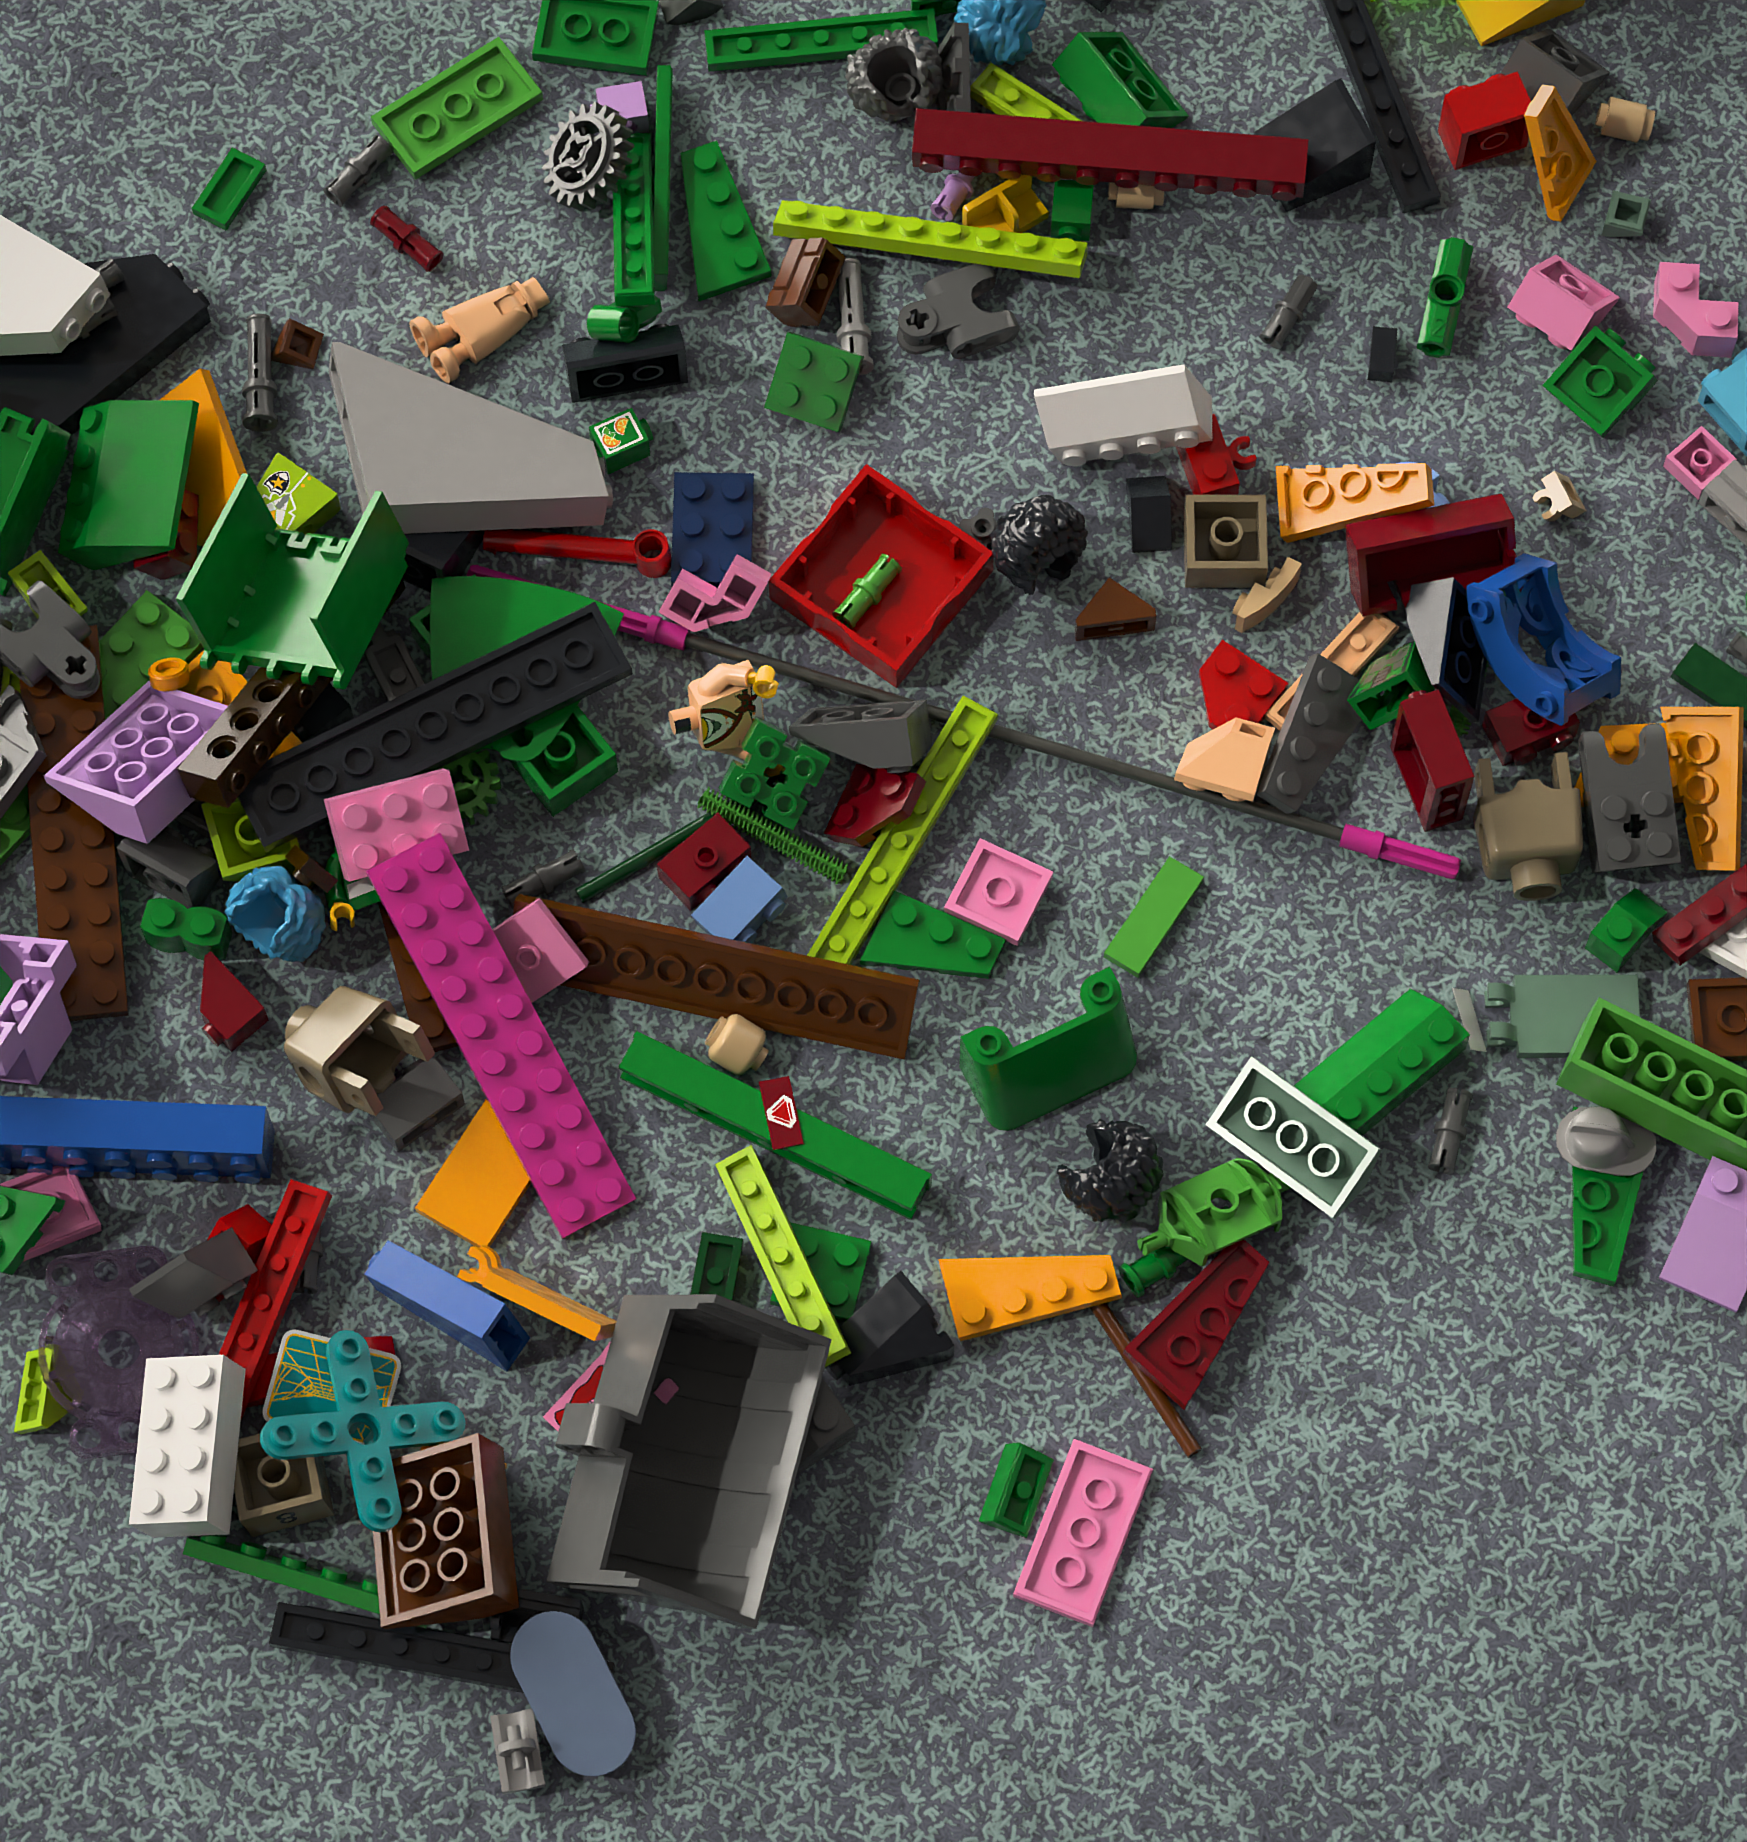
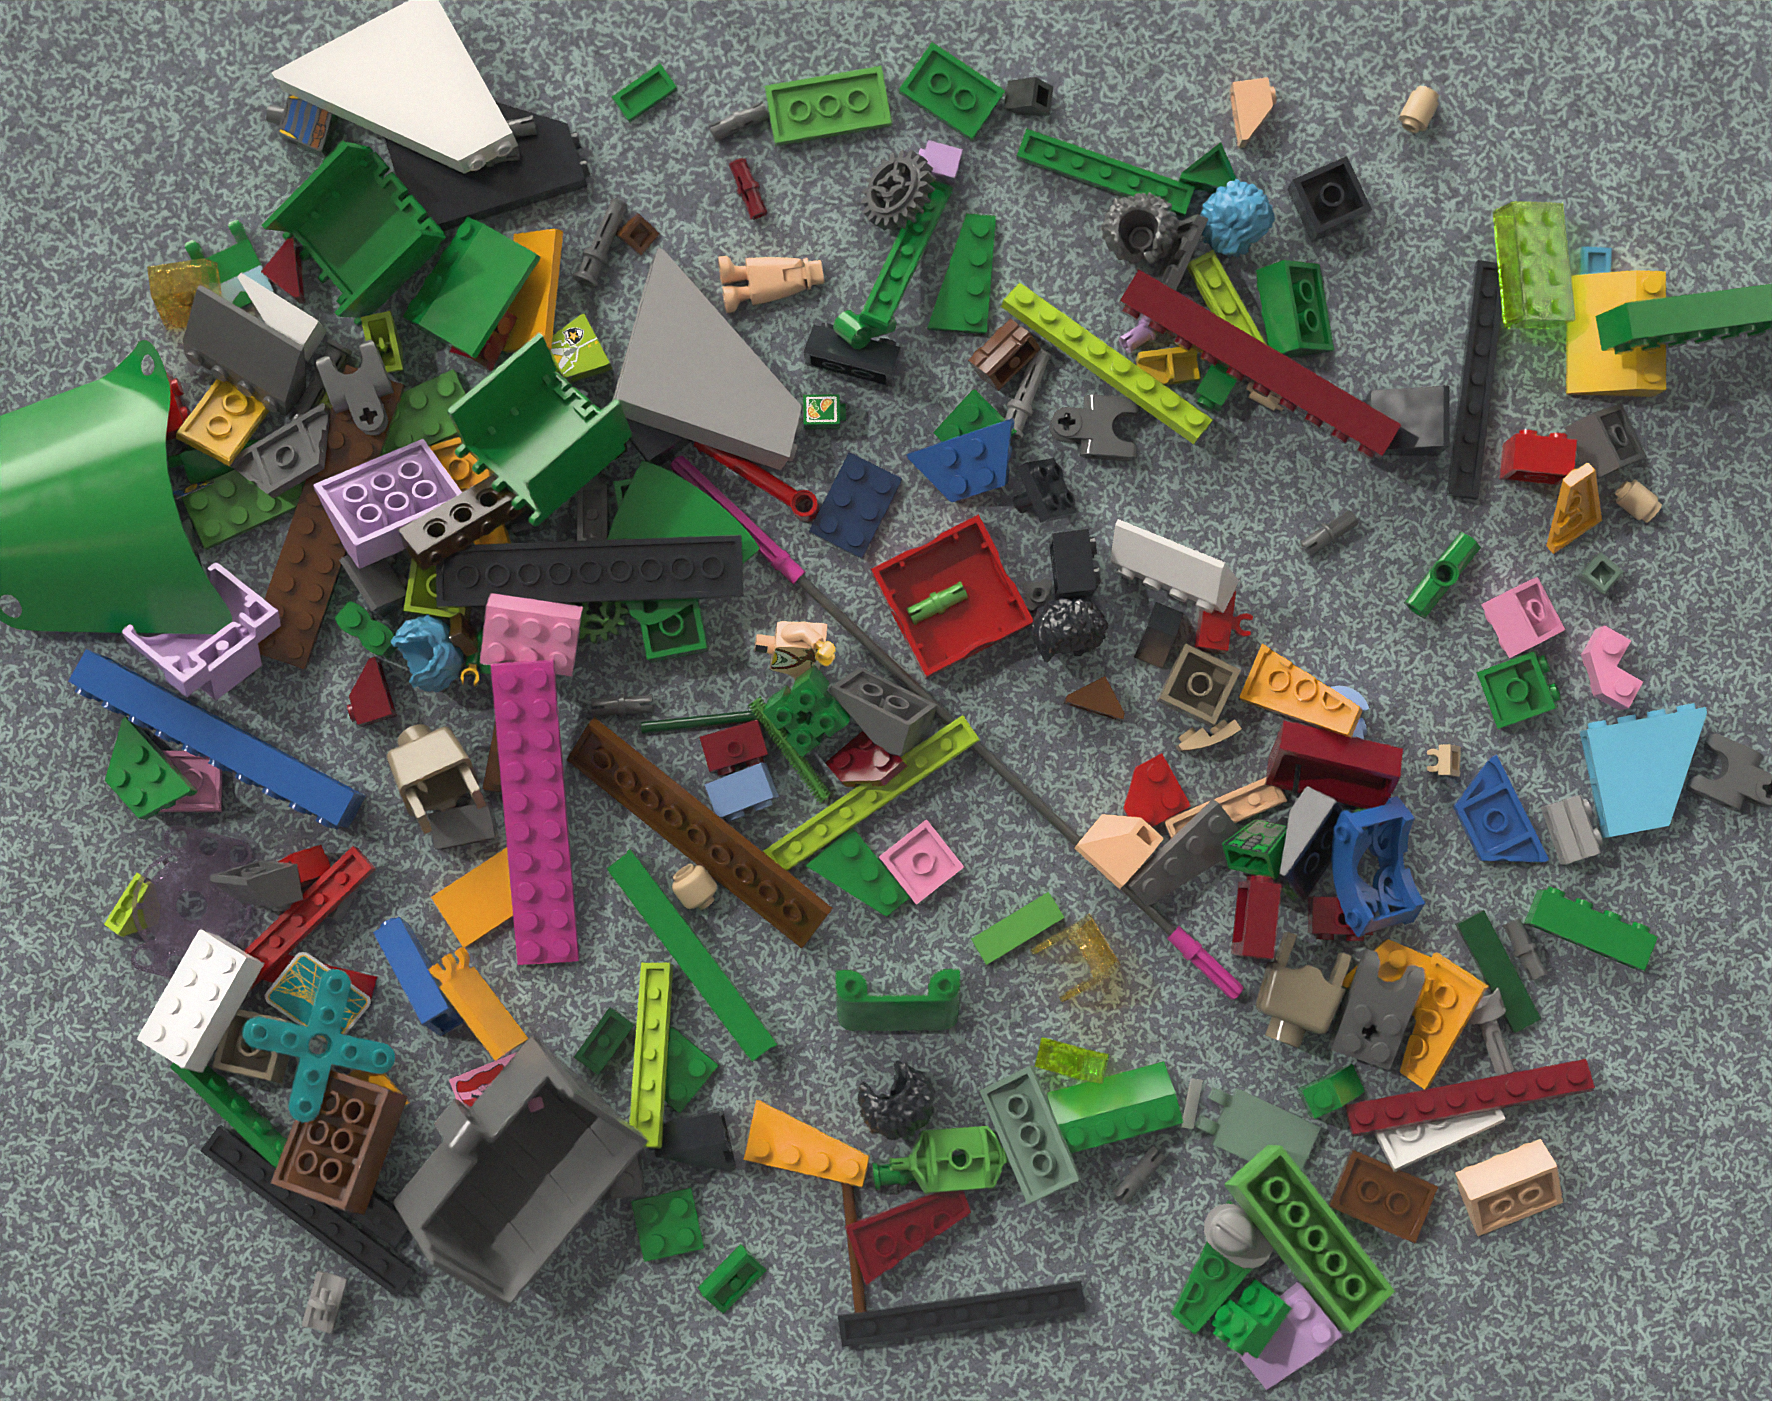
camera: 25 degrees right, 15 degrees up
light orange tile [148,658,190,691] -> none
bright pink plate [492,898,589,1003] -> none
sand blue tile [510,1611,637,1776] -> none
green tile [653,65,673,291] -> none
bright pink brick [658,554,771,632] -> none
dark red sticker [759,1076,804,1150] -> none
bright pink tile [1013,1439,1153,1627] -> none
black piece [1367,326,1398,383] -> none
bright pink piece [1663,426,1737,500] -> none
none -> green plate [631,1187,705,1262]
none -> black plate [838,1280,1086,1347]
none -> blue wing [906,418,1015,503]
none -> black plate [1013,458,1078,523]
none -> clear yellow hose [1030,913,1121,1002]
none -> clear neon green slope [1034,1037,1110,1084]
none -> black brick [1049,529,1101,600]
none -> green plate [1211,1278,1292,1359]
none -> blue wing [1453,754,1549,862]

